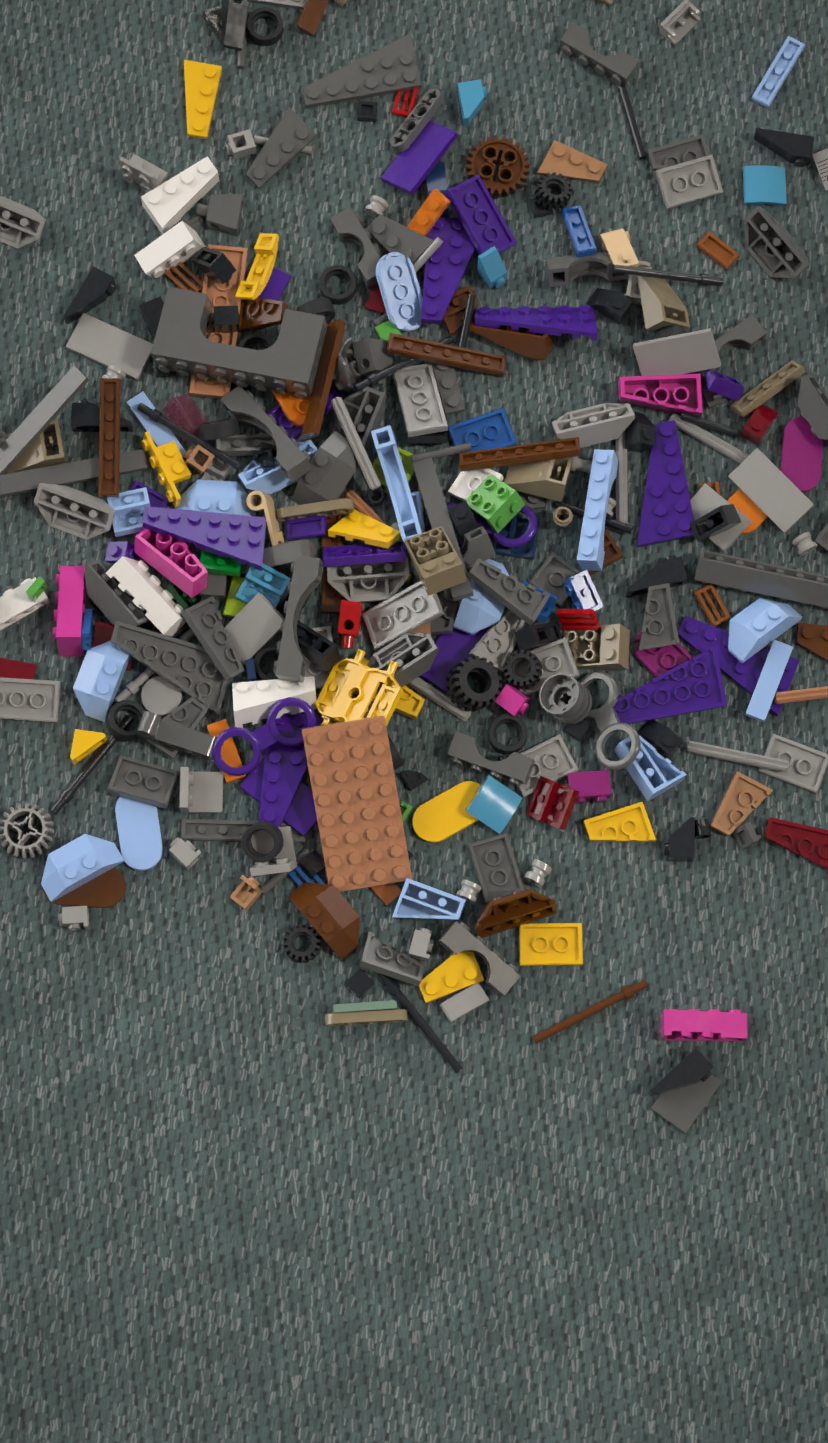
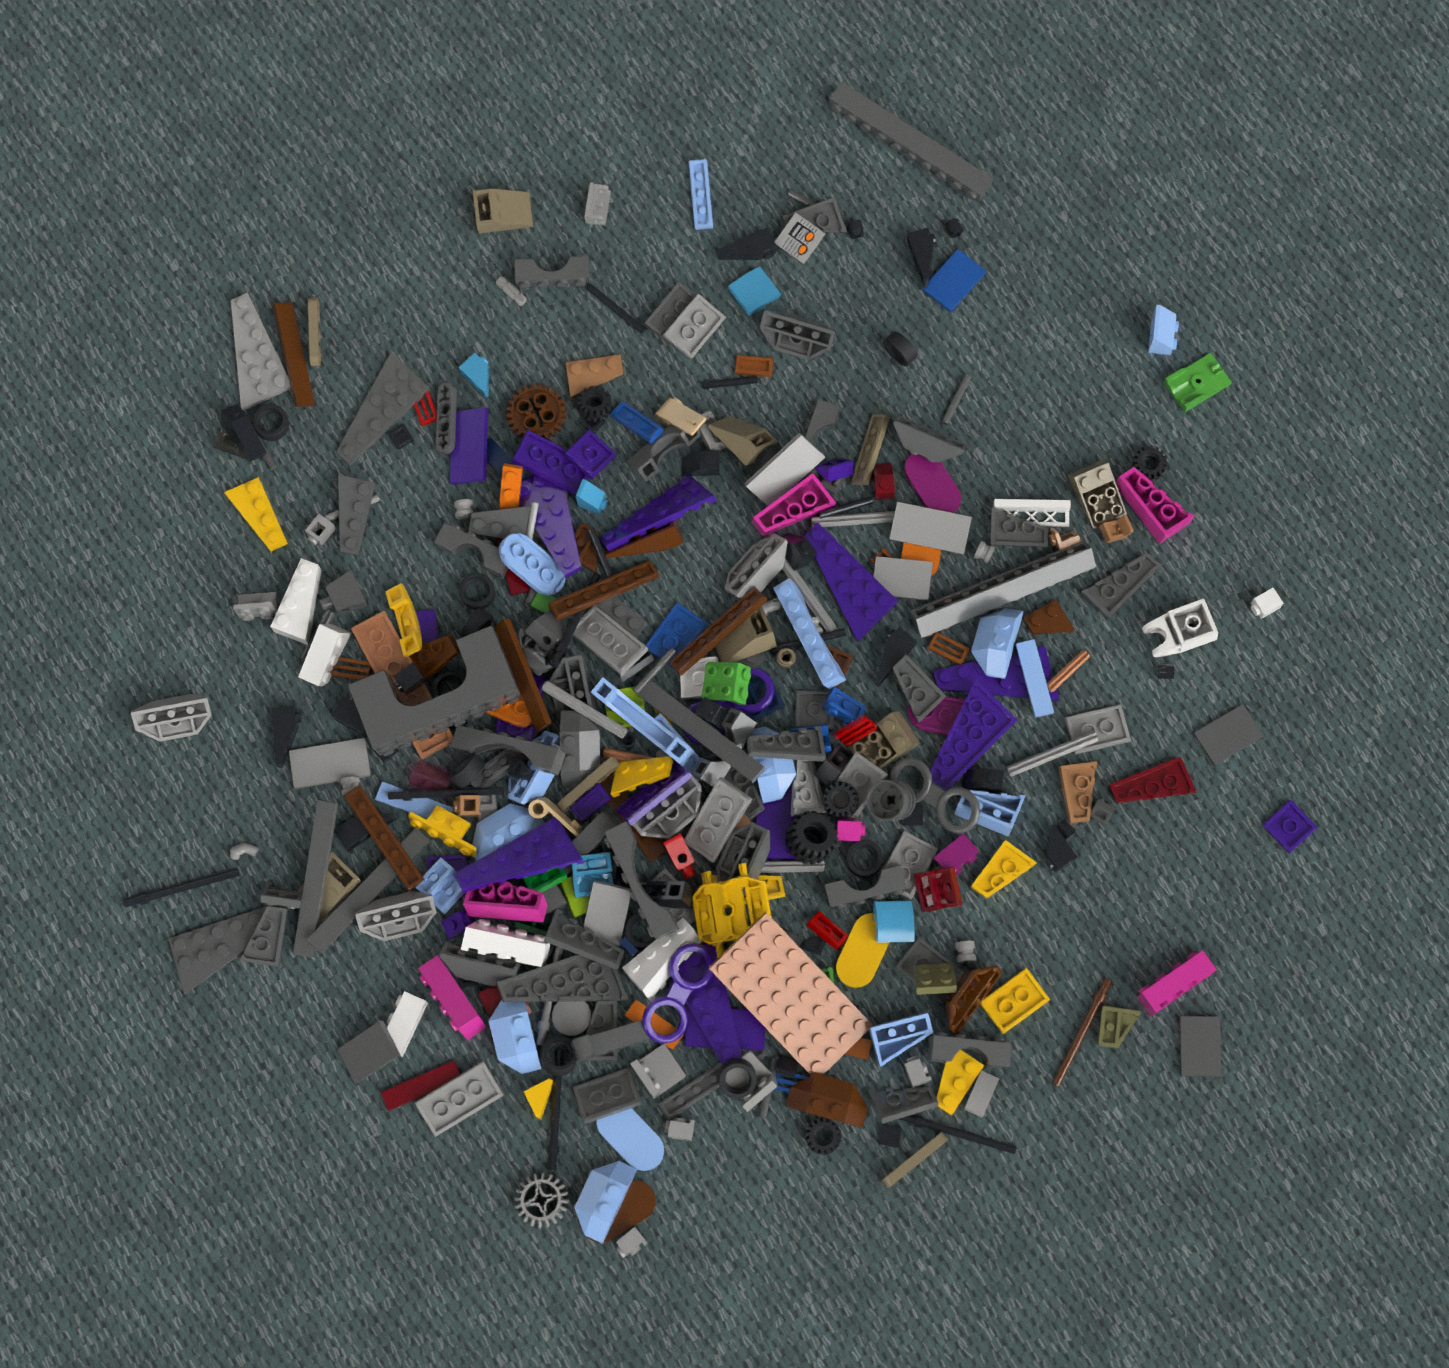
camera: 30 degrees left, 0 degrees up
bright green tile [26,577,47,602] -> none
blue tile [81,609,94,650] -> none
black slope [191,247,236,284] -> none
medium nougat bracket [230,875,263,911] -> none
sand green tile [333,1000,397,1013] -> none
dark tan slope [404,526,467,596] -> none
light grey wheel [456,879,481,904] -> none
black bar [612,264,723,286] -> none
black slope [648,1048,714,1096] -> none
black slope [690,504,741,542] -> none
none -> light grey axle [496,276,527,306]
none -> dark purple tile [564,429,617,480]
none -> black bar [702,376,758,389]
none -> red tile [806,911,849,950]
none -> olive plate [913,963,957,995]
none -> olive wing [1098,1006,1141,1049]

